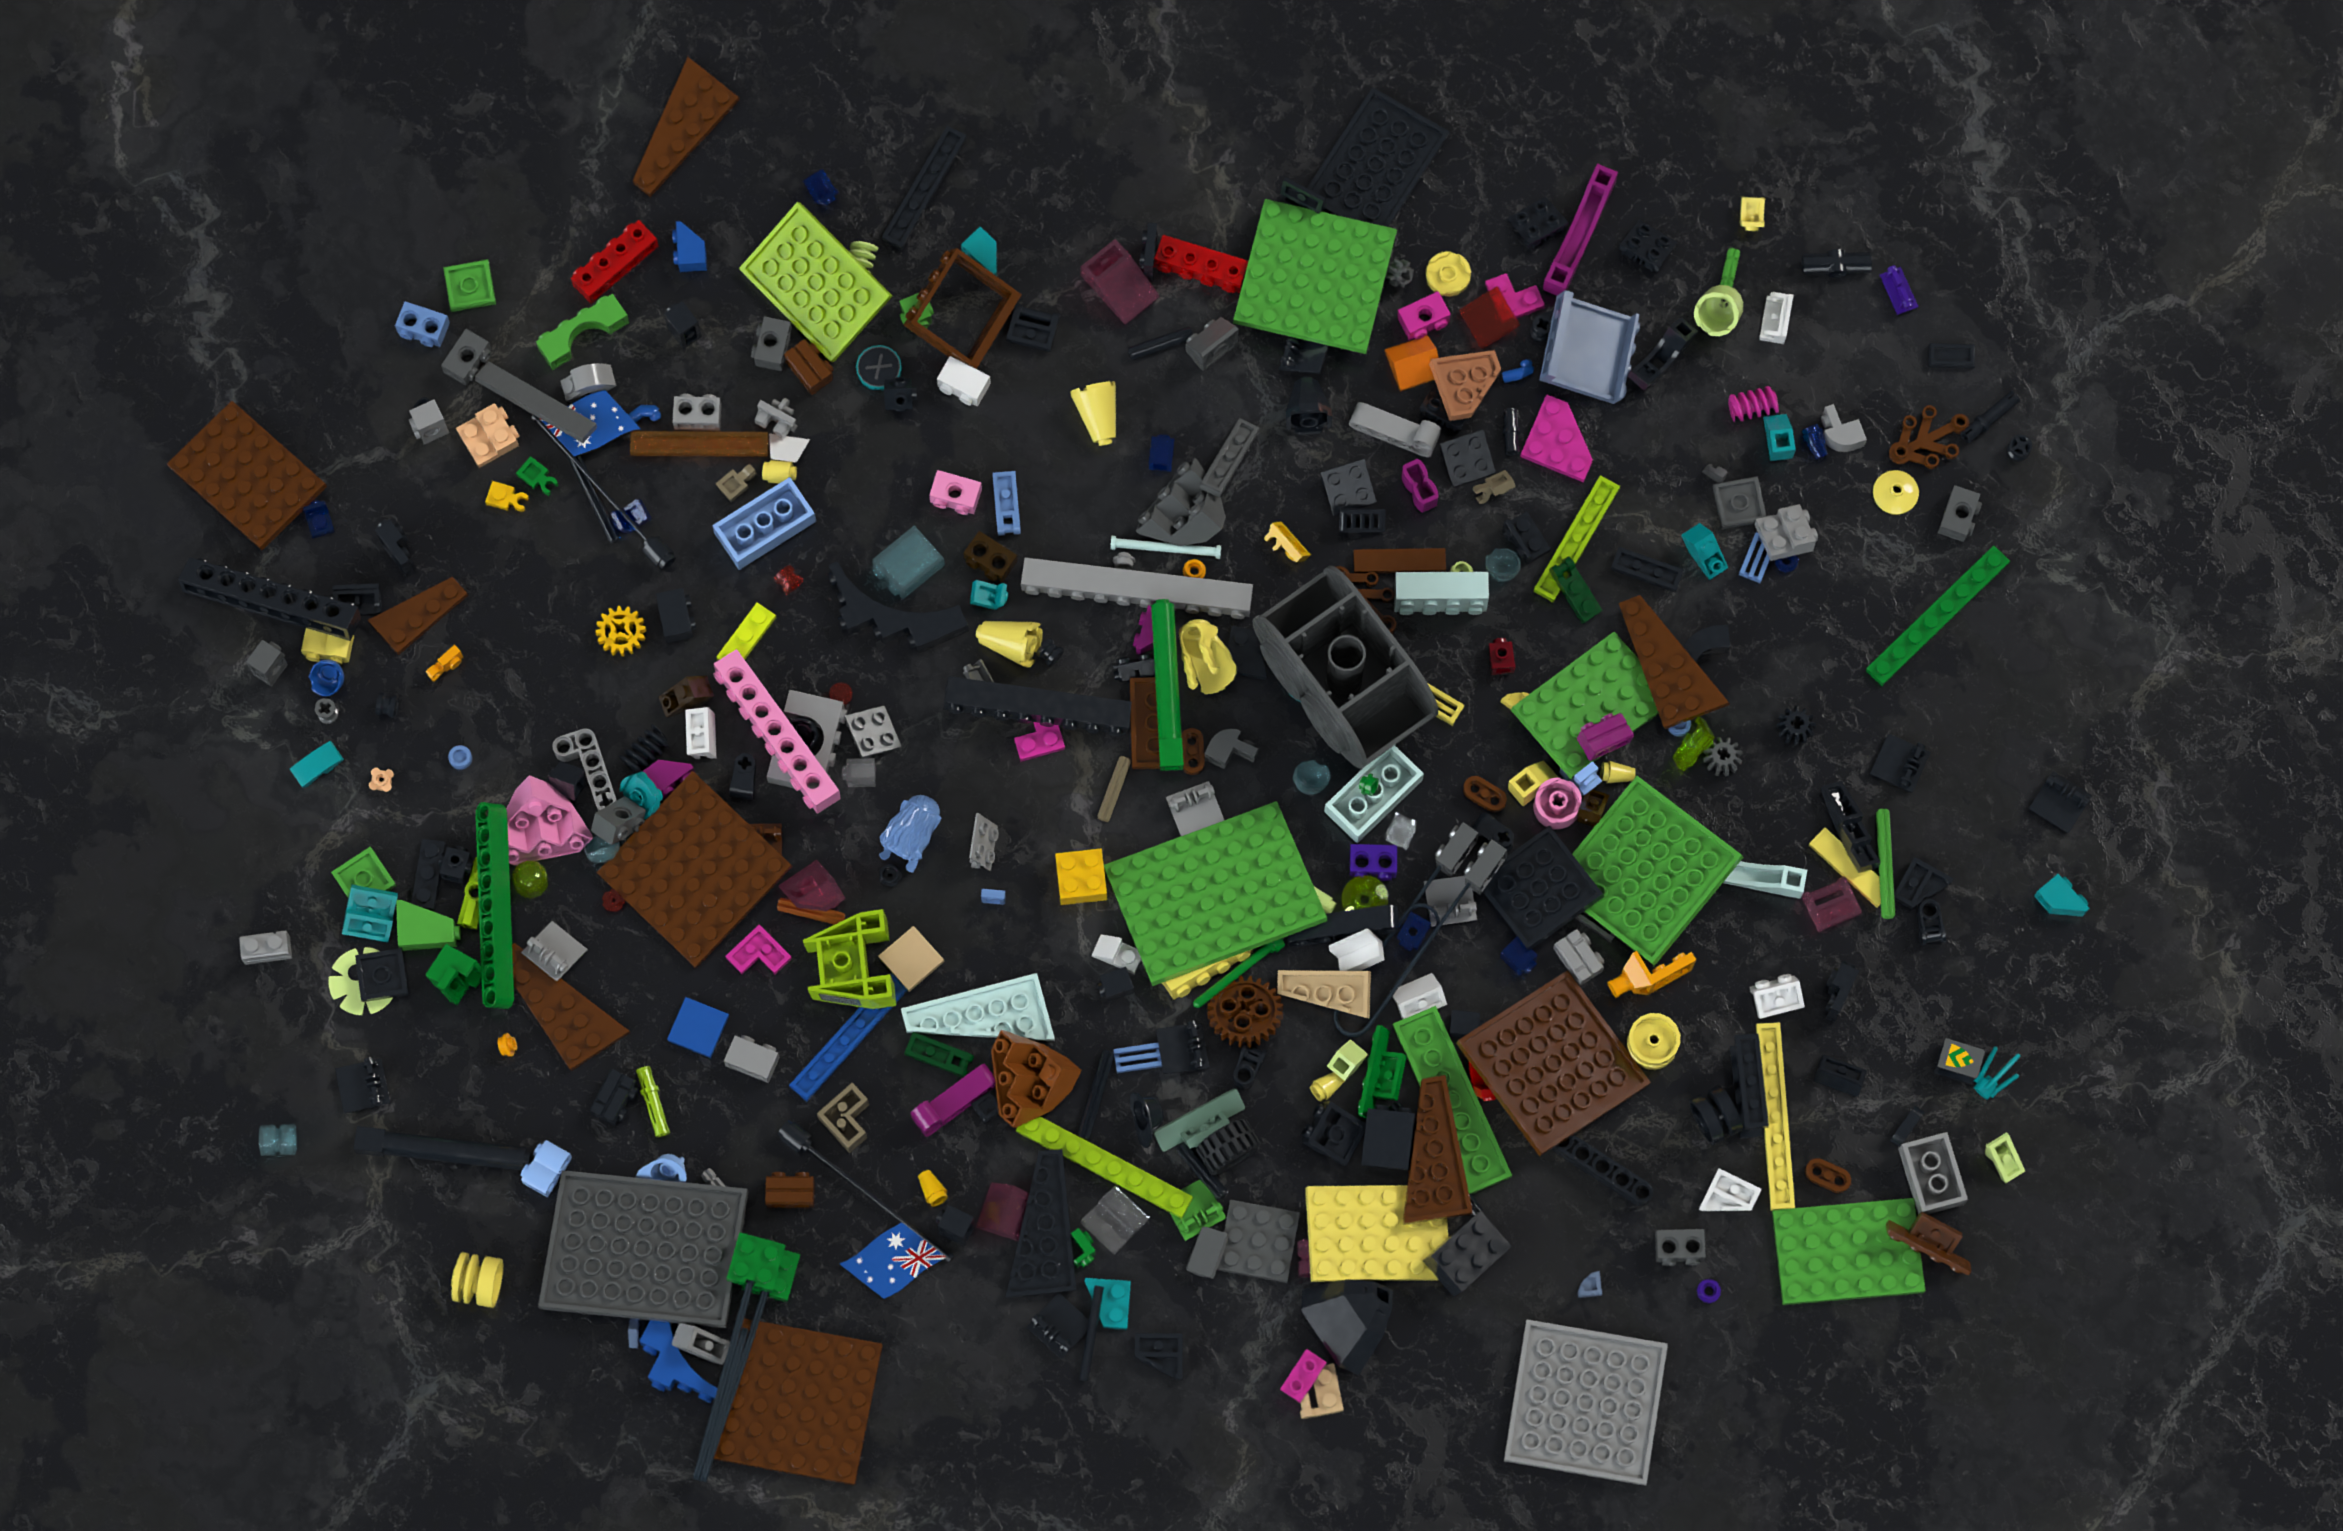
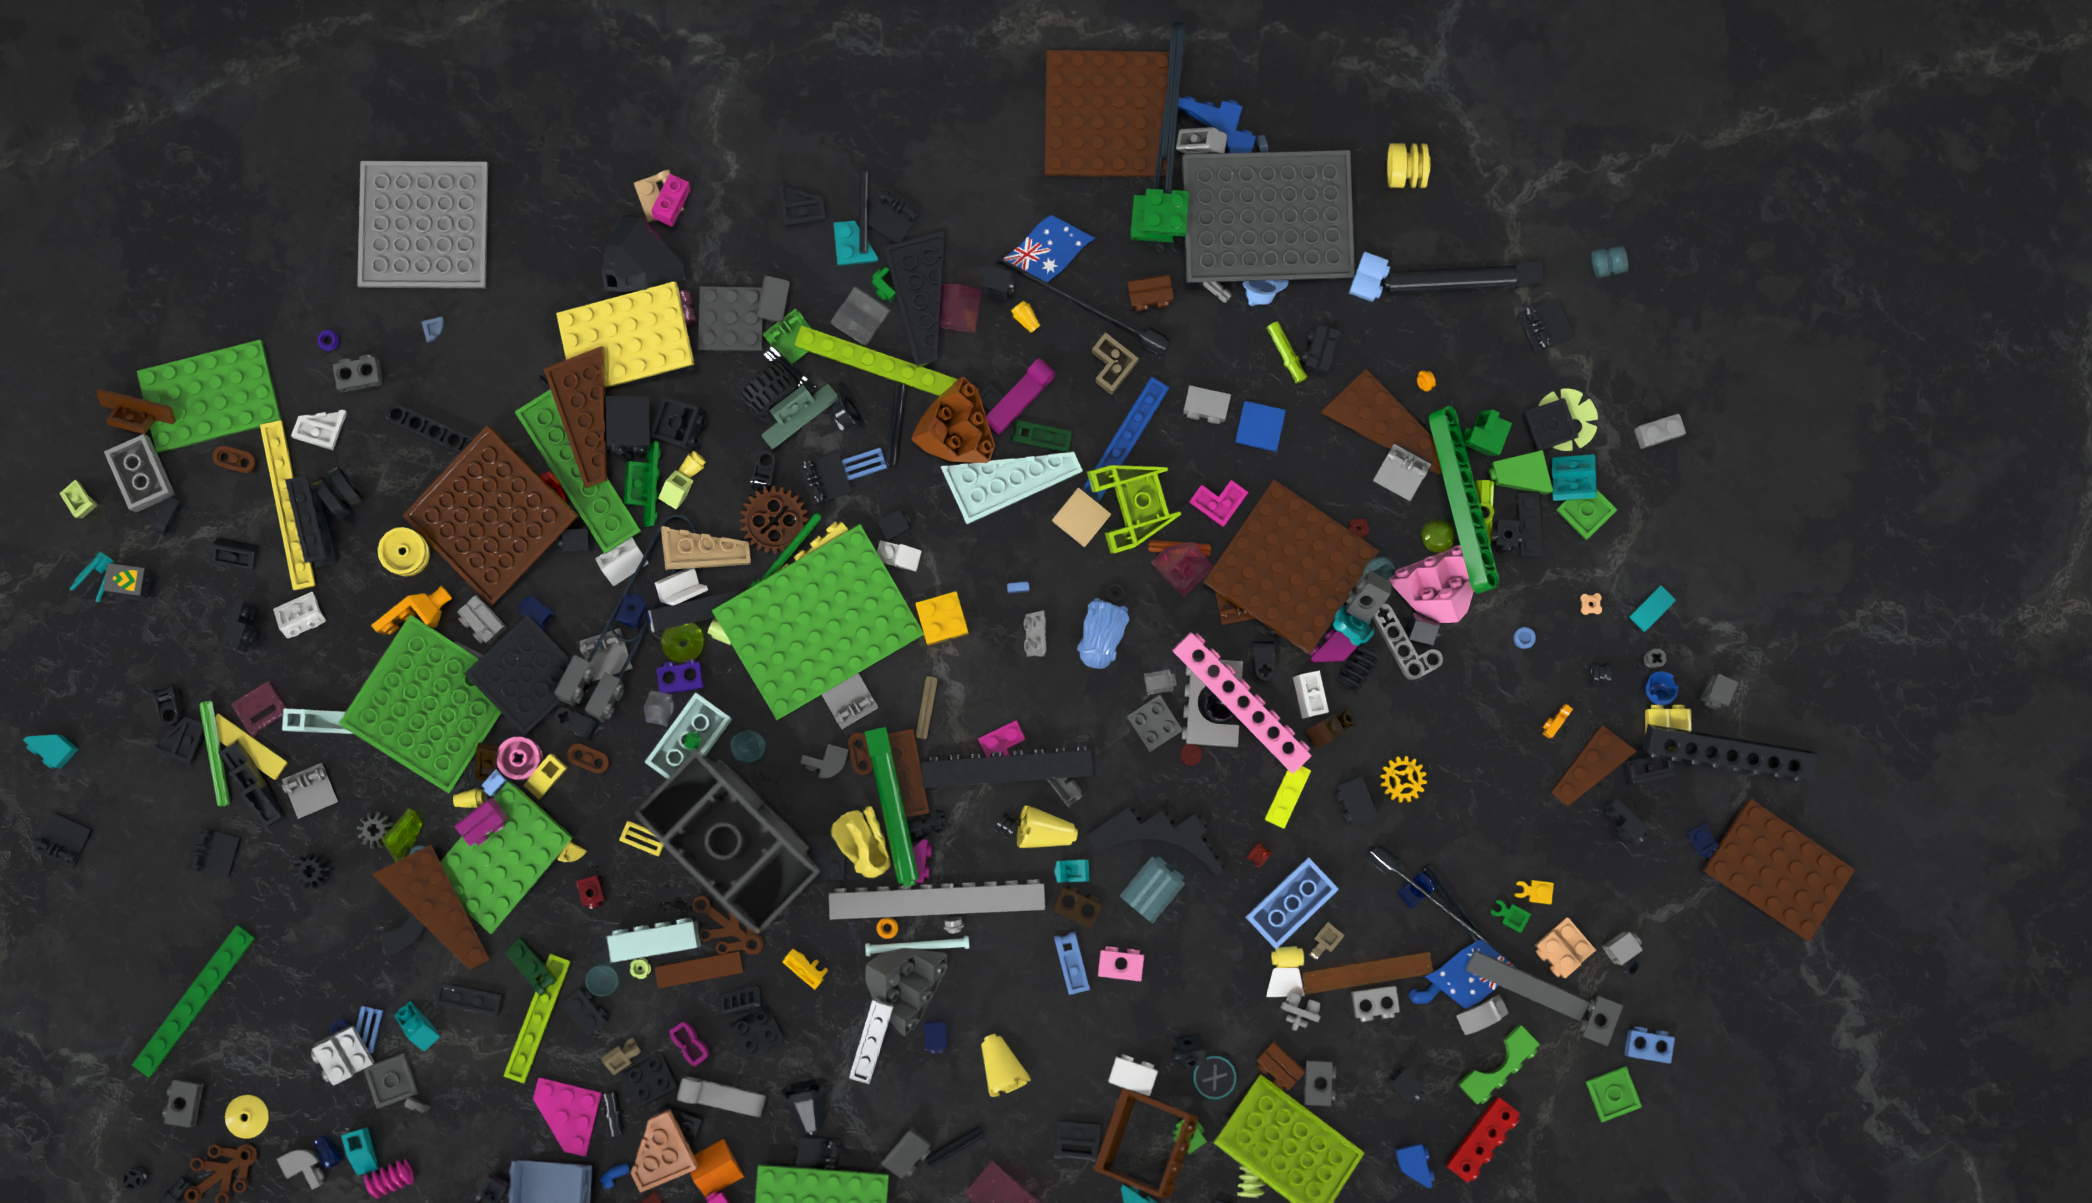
camera: 170 degrees right, 10 degrees up
black brick [1423,1211,1512,1297] -> none
none -> light grey hinge [282,763,338,819]

